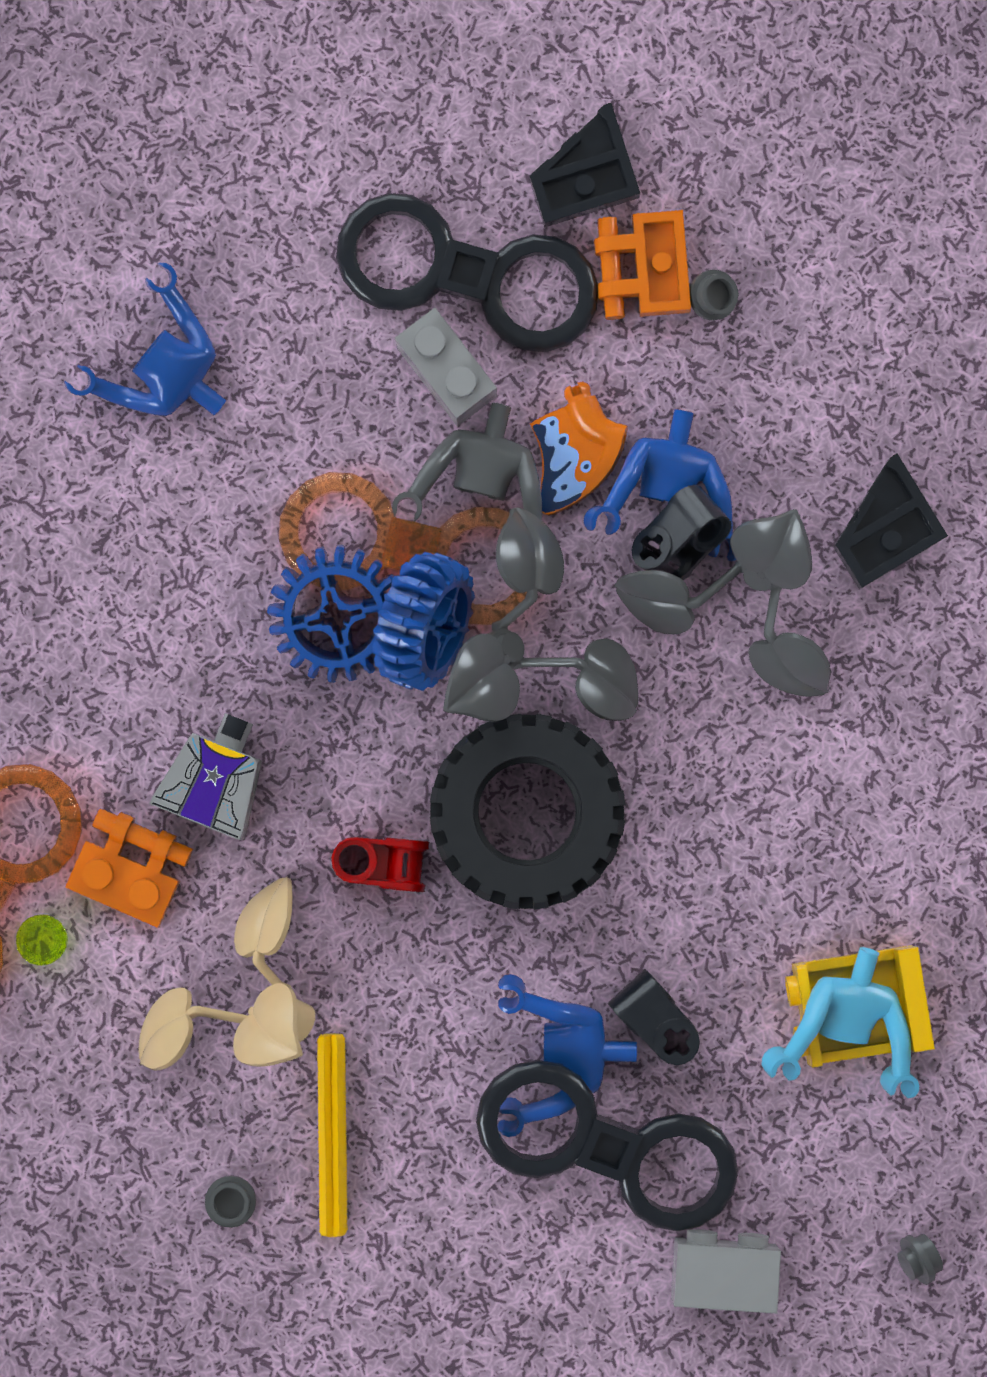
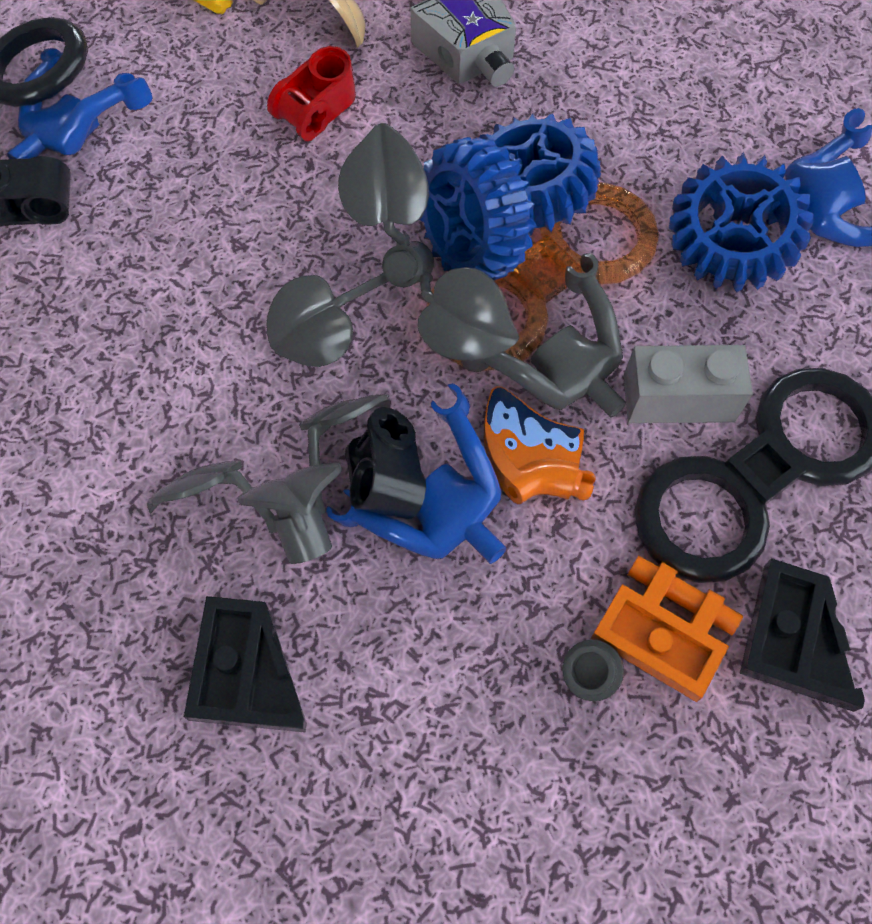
camera: 125 degrees right, 20 degrees down
black tyre [430,713,626,910] -> none
none -> blue gear [669,152,814,293]

